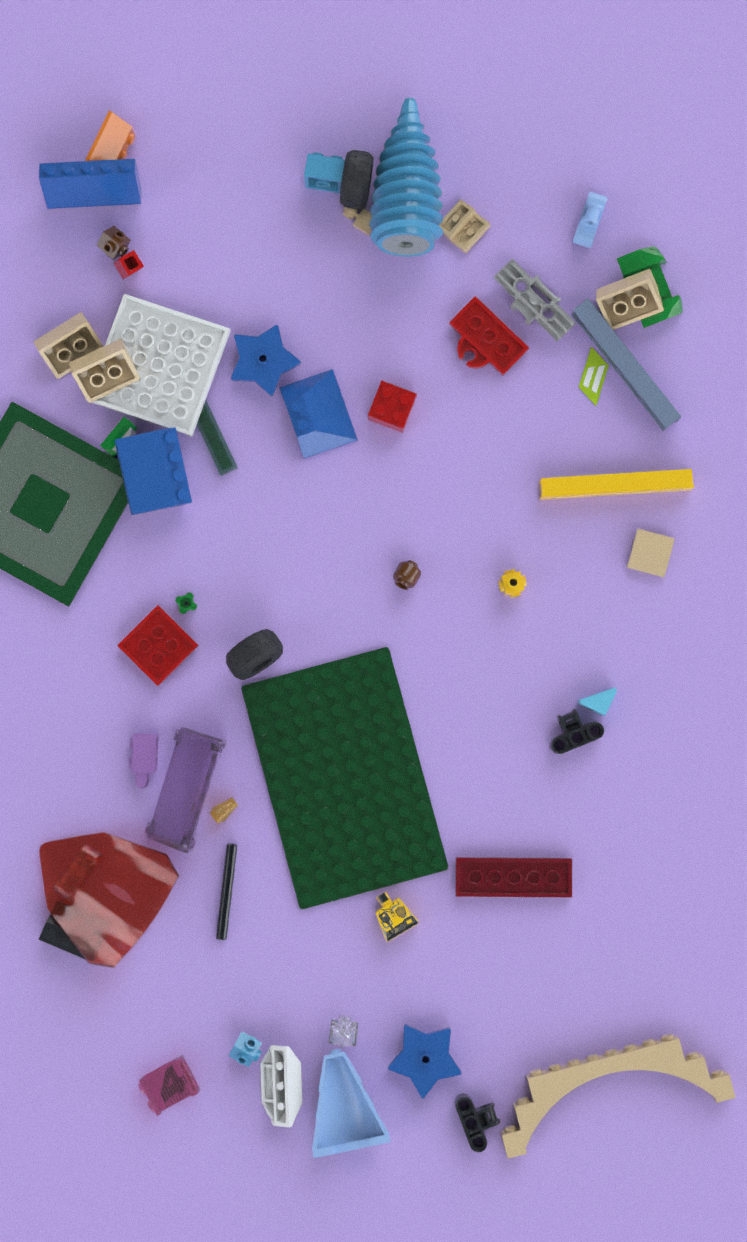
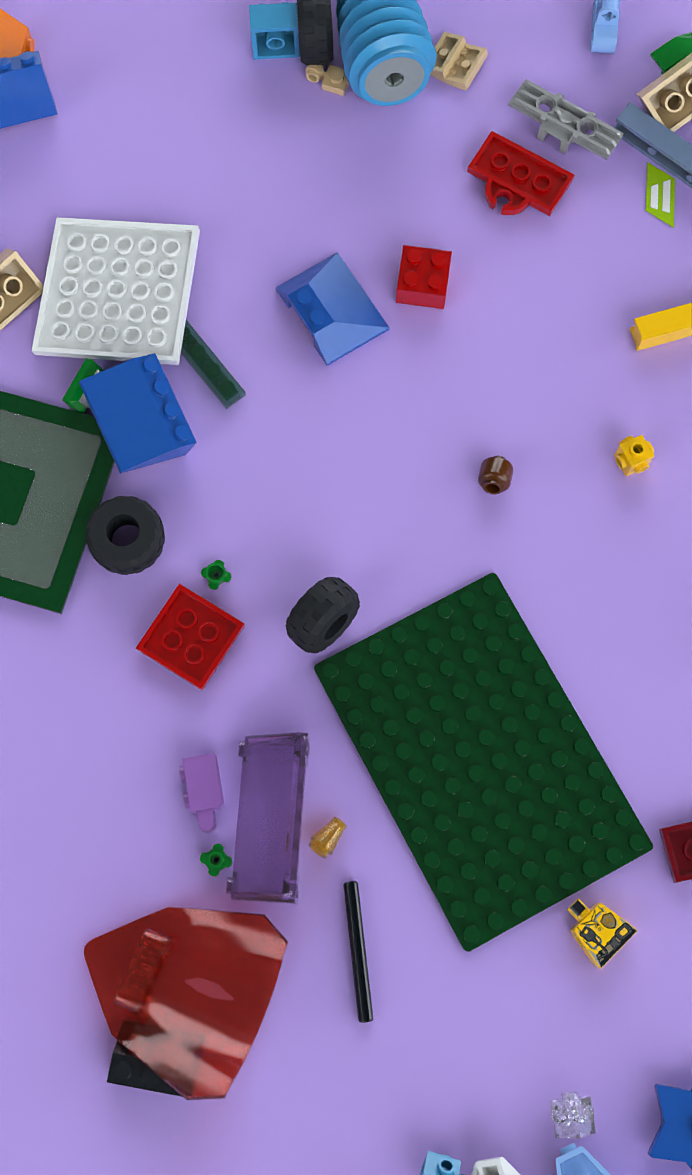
camera: 10 degrees left, 10 degrees down
tan slope [69,339,140,403] -> none
reddish brown brick [97,226,131,260] -> none
red brick [113,250,144,280] -> none
blue plate [231,325,301,397] -> none
none -> black tyre [85,496,165,575]
none -> green plate [200,843,232,877]

